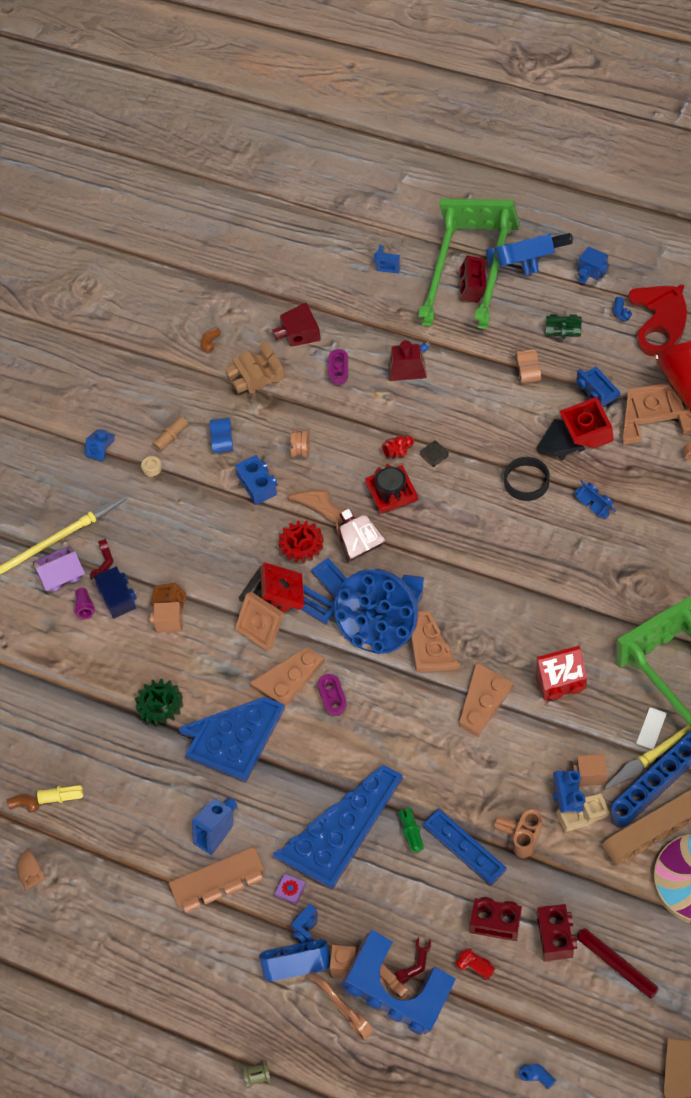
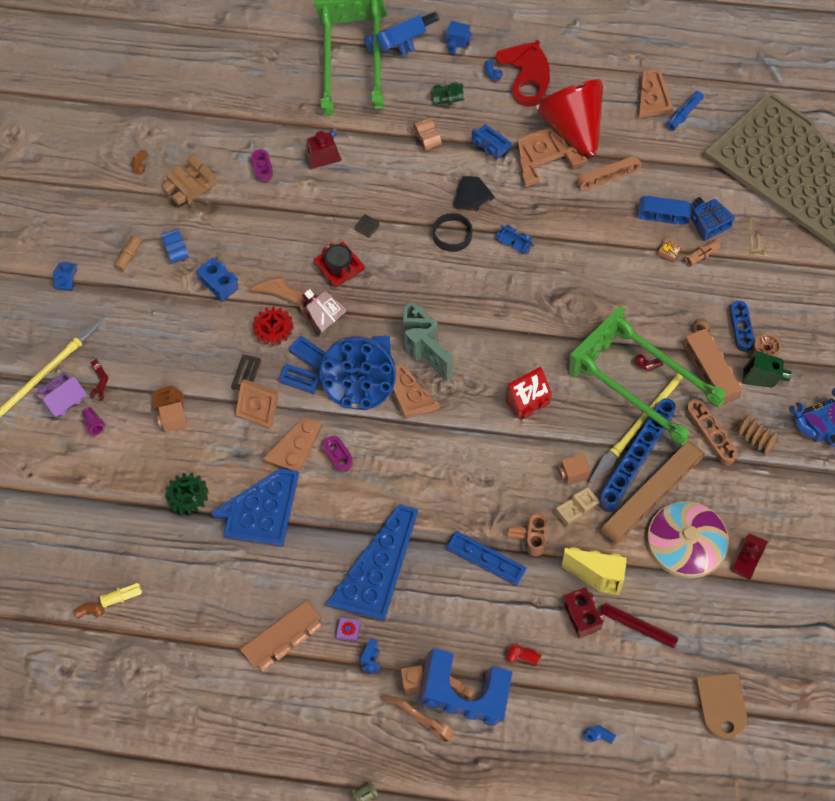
camera: 20 degrees left, 5 degrees up
nougat brick [17,848,46,890] -> none
clear blue brick [94,566,137,619] -> none
tan tile [141,456,162,477] -> none
blue torso [192,798,237,855] -> none
blue beam [259,939,331,981] -> none
red piece [260,562,305,612] -> none
dark red torso [272,302,321,347] -> none
nougat wheel [290,429,310,458] -> none
blue bracket [373,245,400,274] -> none
red piece [382,435,414,458] -> none
dark red arm [395,937,431,985] -> none
green axle [398,808,424,853] -> none
dark red brick [459,255,486,303] -> none
nougat wing [459,662,514,737] -> none
dark red brick [470,897,522,941] -> none
blue hips [552,771,586,813] -> none
red slope [559,397,614,448] -> none
white sticker [636,708,666,749] -> none
none -> sand green piece [403,302,453,381]
none -> light yellow slope [561,547,627,595]

